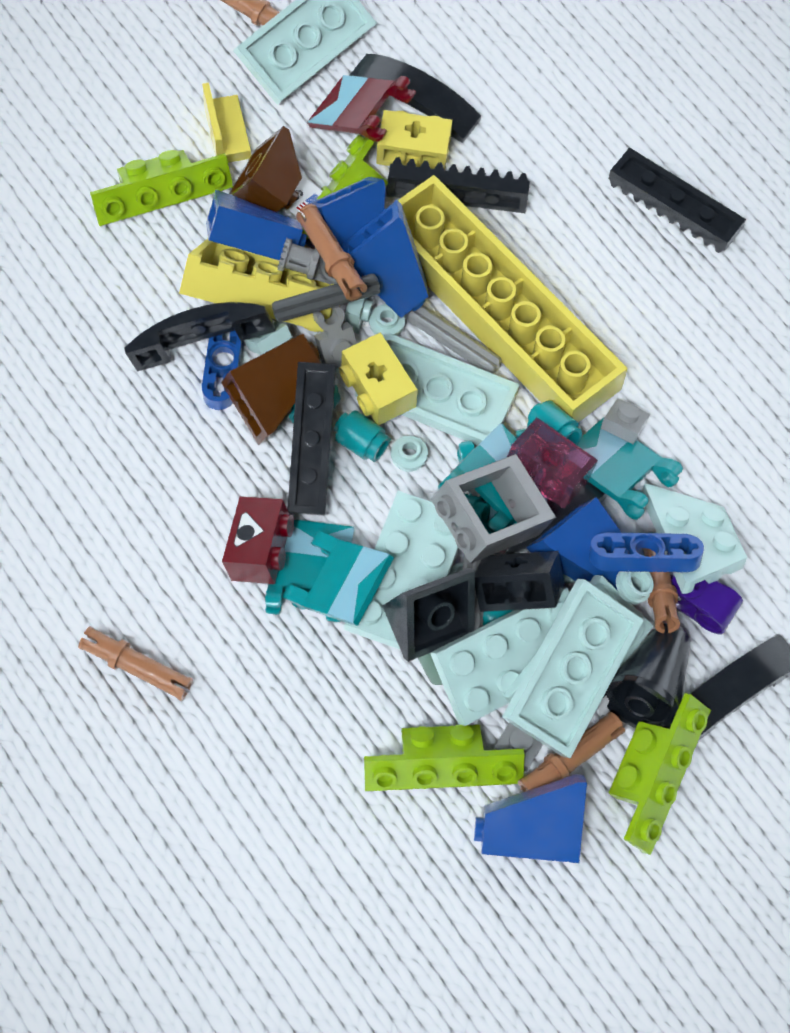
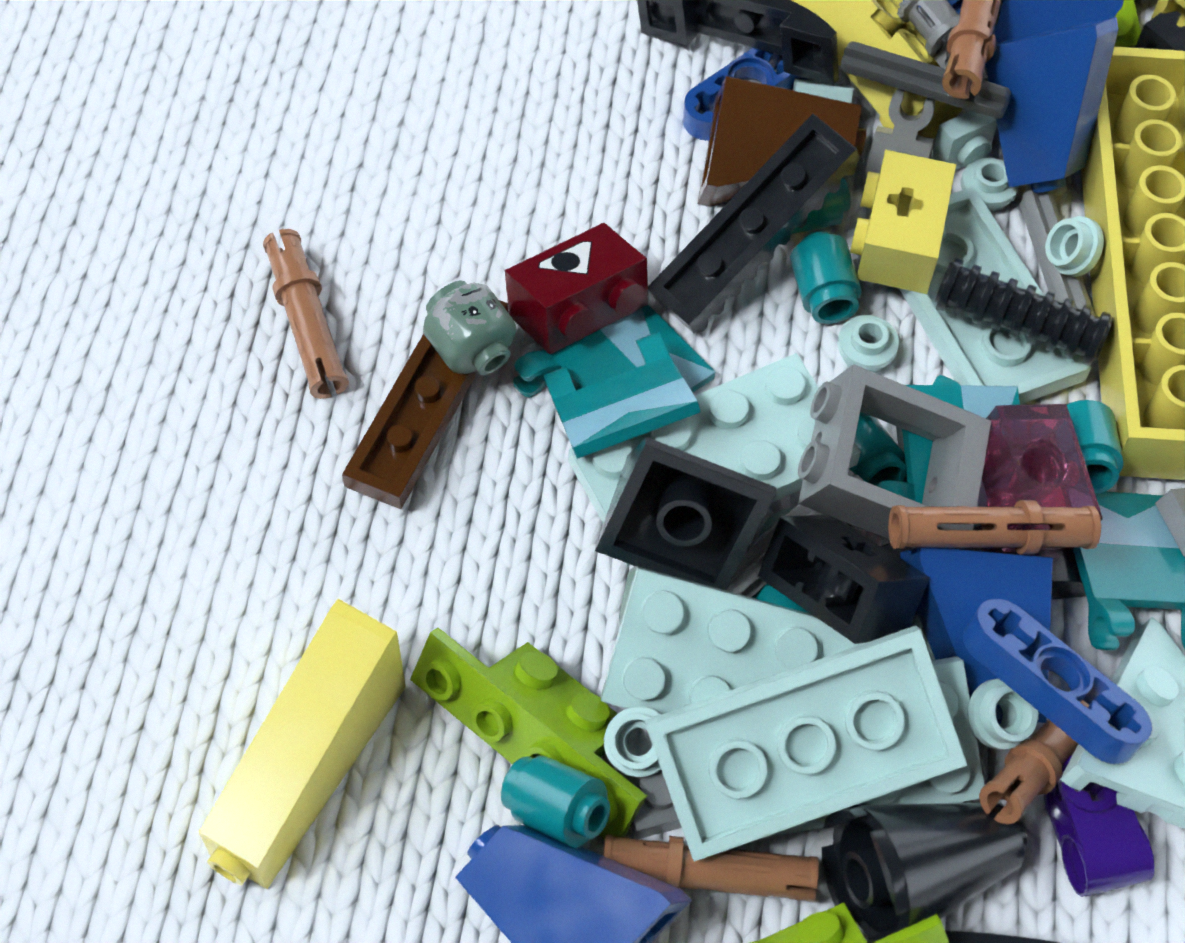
camera: 45 degrees right, 5 degrees down
none -> light yellow slope [198,599,406,889]
none -> reddish brown plate [342,300,508,510]
none -> sand green head [423,280,517,375]
none -> teal brick [501,756,610,847]
none -> light aqua plate [604,707,661,777]
none -> nougat pin [888,500,1101,555]
none -> black piece [935,258,1112,366]
none -> light aqua plate [1045,216,1104,277]

